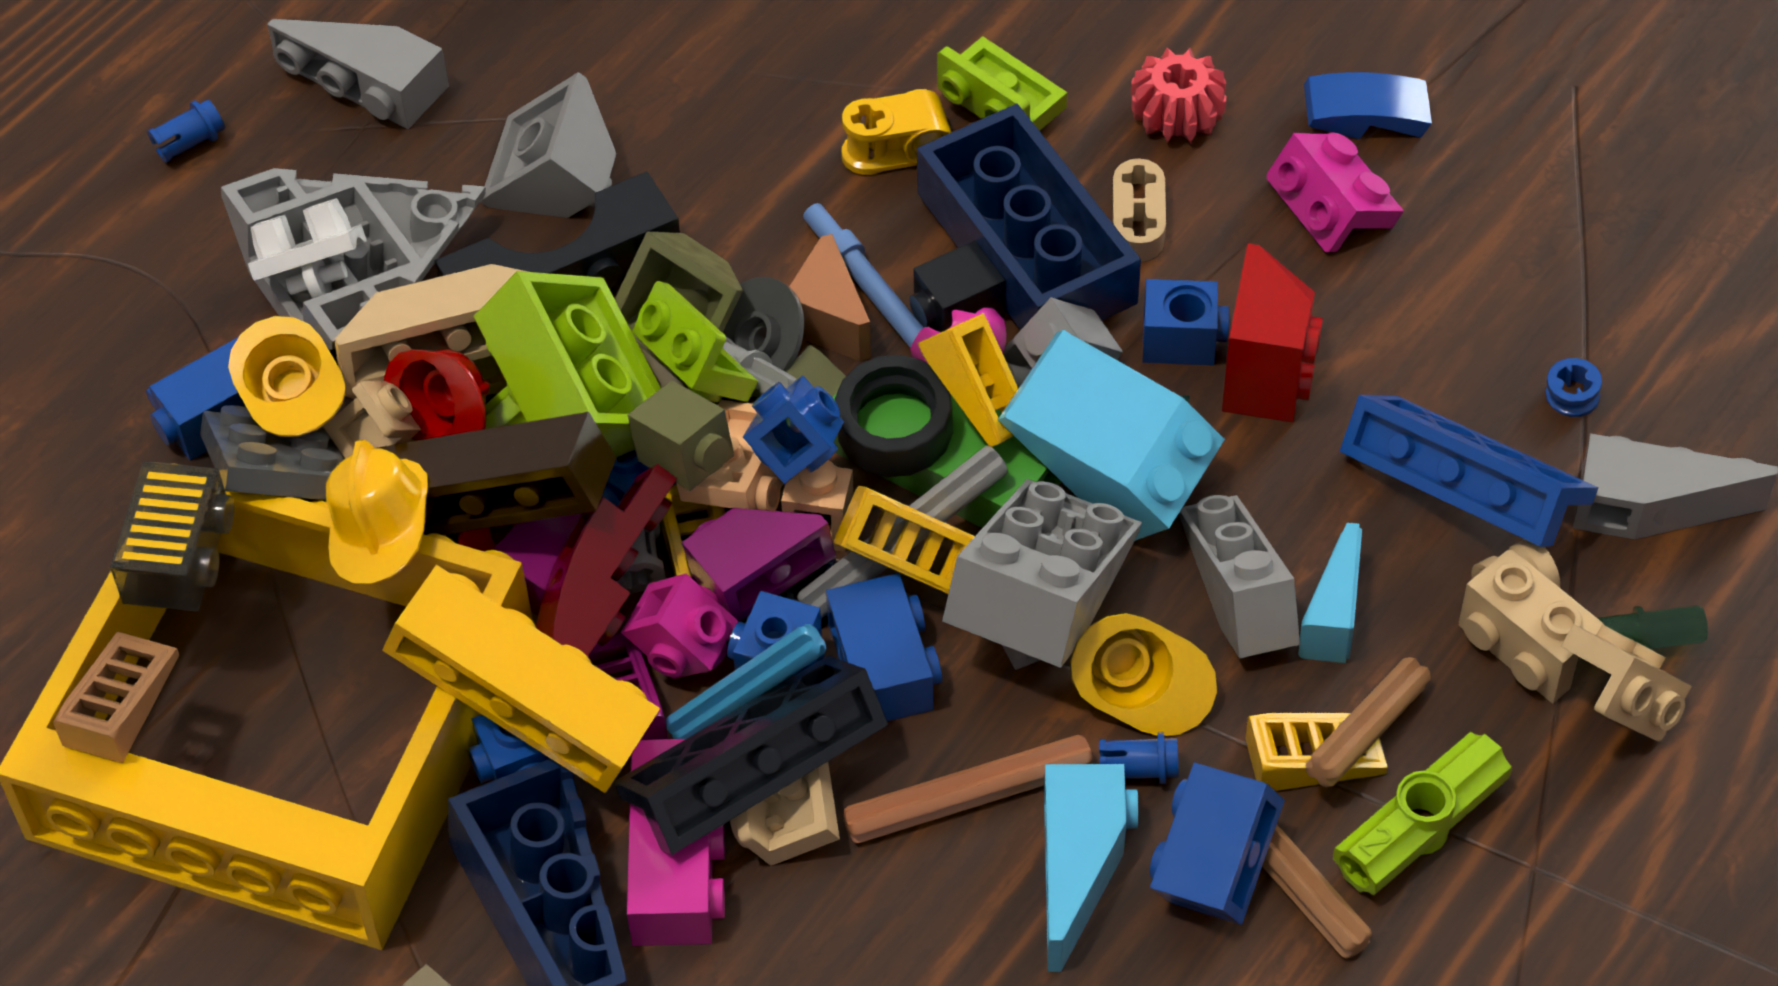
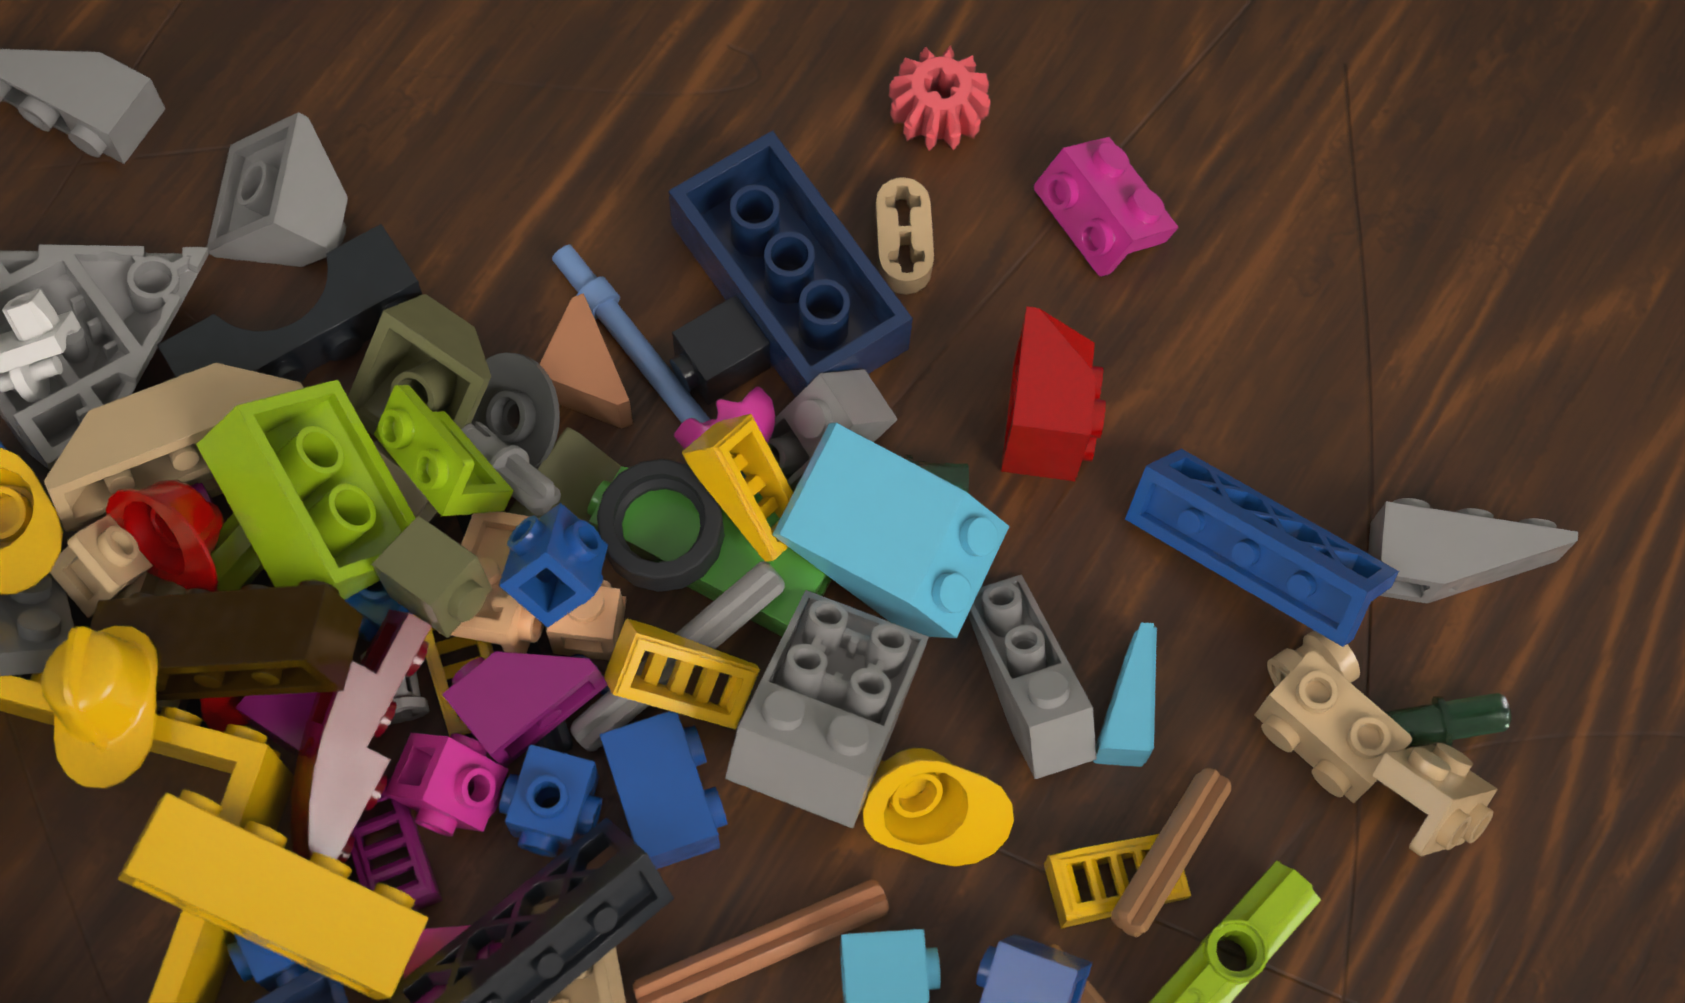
camera: 10 degrees left, 15 degrees up
dark azure axle [666,624,826,739] -> none
yellow piece [841,89,952,175] -> none
lime bracket [937,36,1068,131] -> none
blue pin [1099,732,1179,784] -> none
blue brick [1142,279,1229,366] -> none
blue slope [1304,72,1432,139] -> none
blue bush [1545,358,1602,417] -> none

